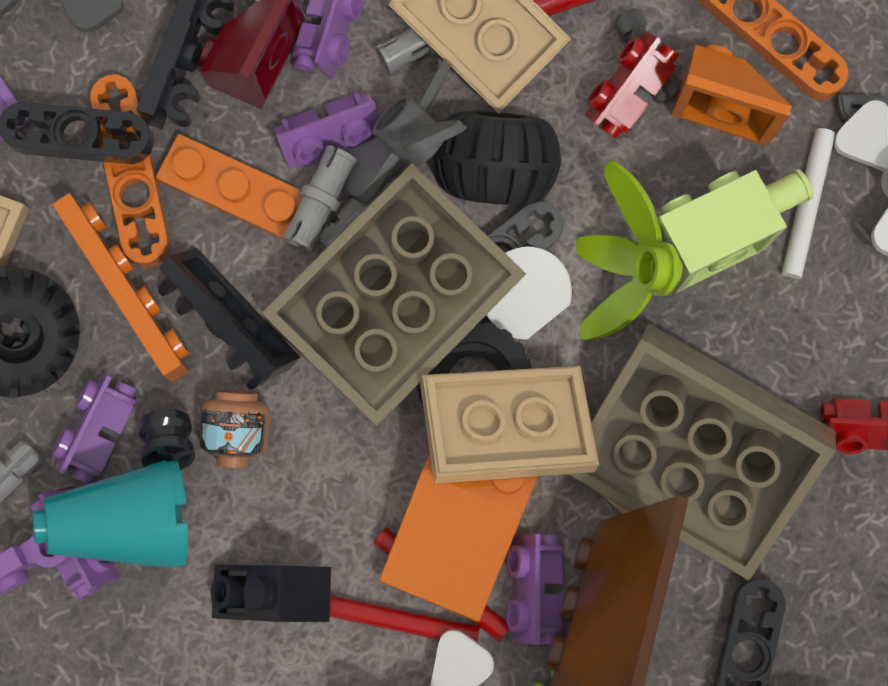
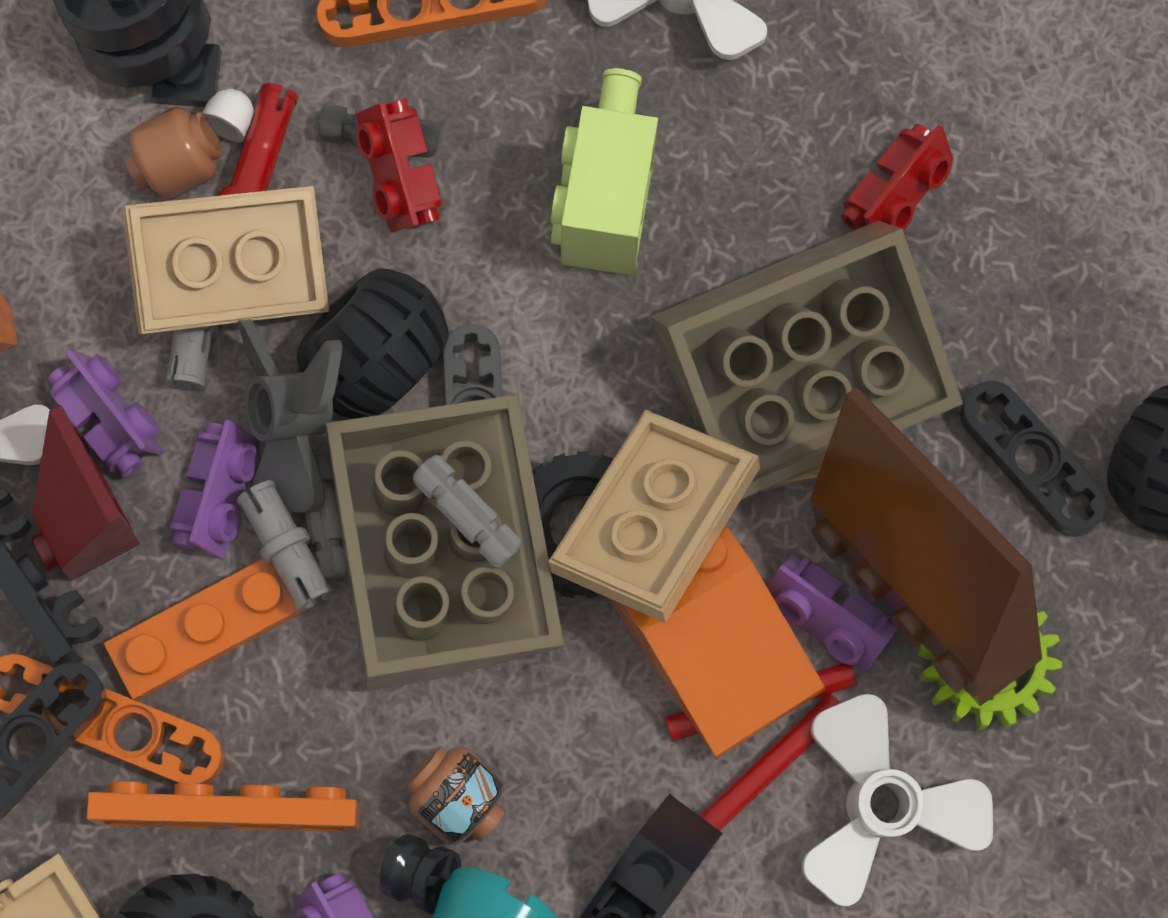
camera: 60 degrees left, 5 degrees down
black plate [158,248,301,390] -> none
white sticker [487,247,572,340] -> none
lime plant [575,160,683,342] -> none
orange slope [671,45,792,146] -> none
white bar [781,128,835,279] -> none
none -> light grey axle [413,455,522,568]

